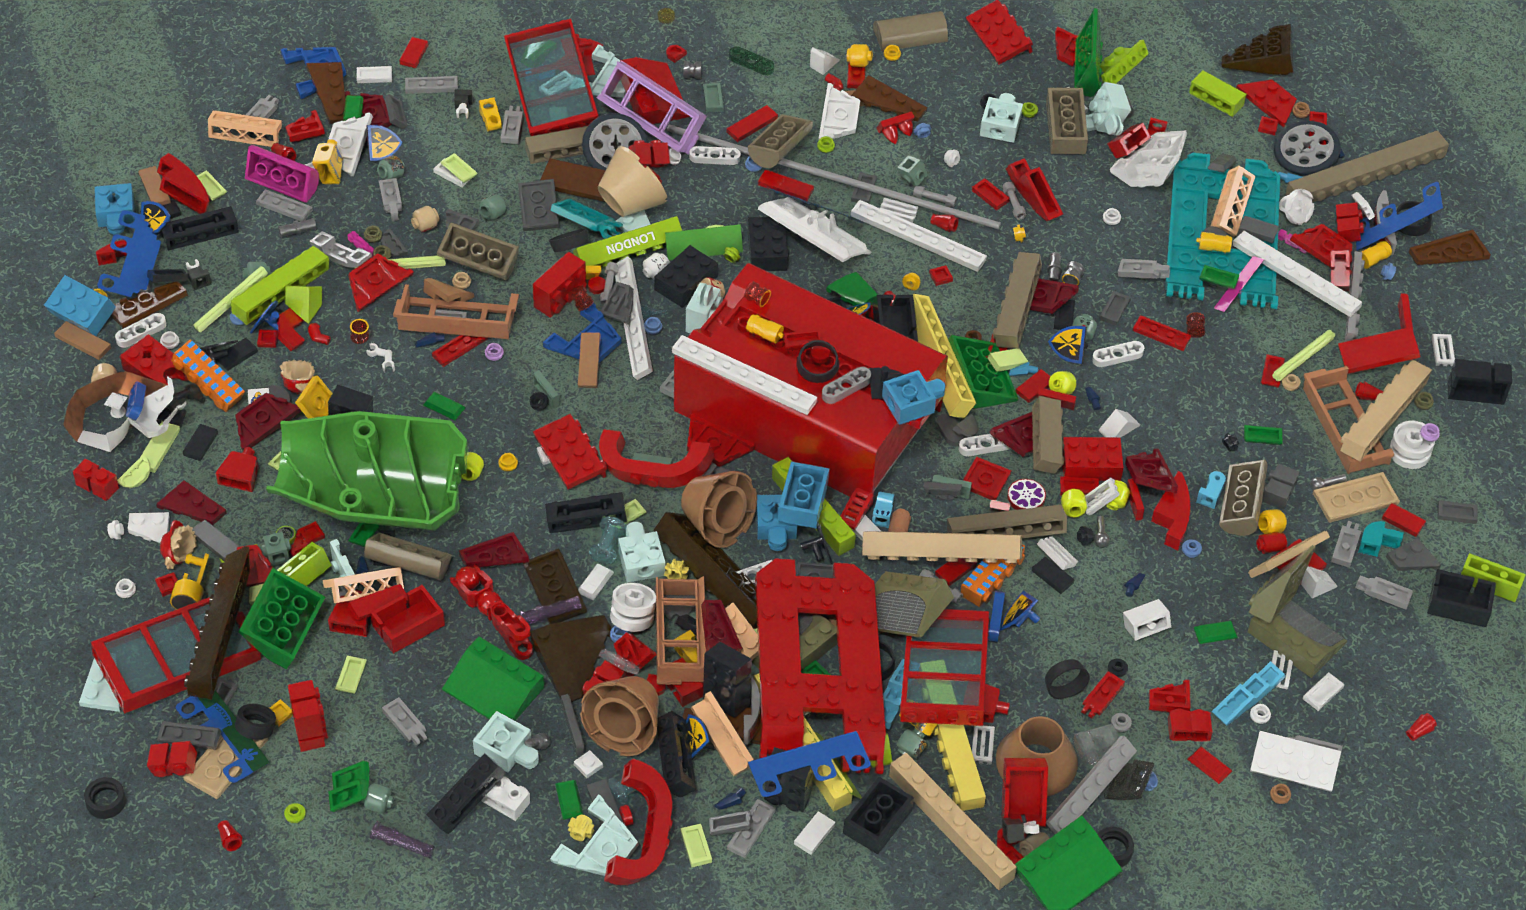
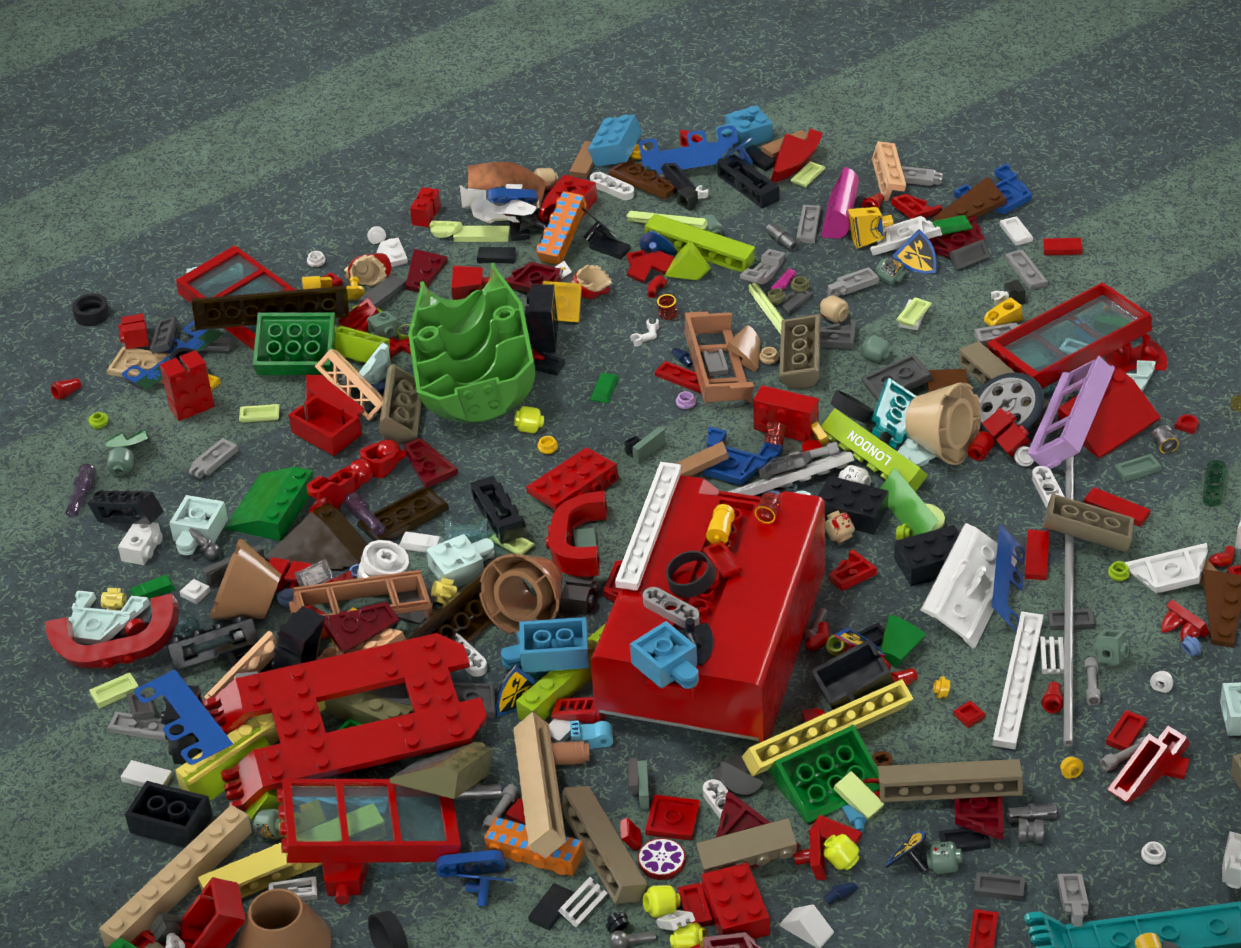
camera: 80 degrees right, 10 degrees down
white plate [160,331,179,349] -> none
red wing [348,253,414,312] -> none
white beam [1092,341,1144,367] -> none

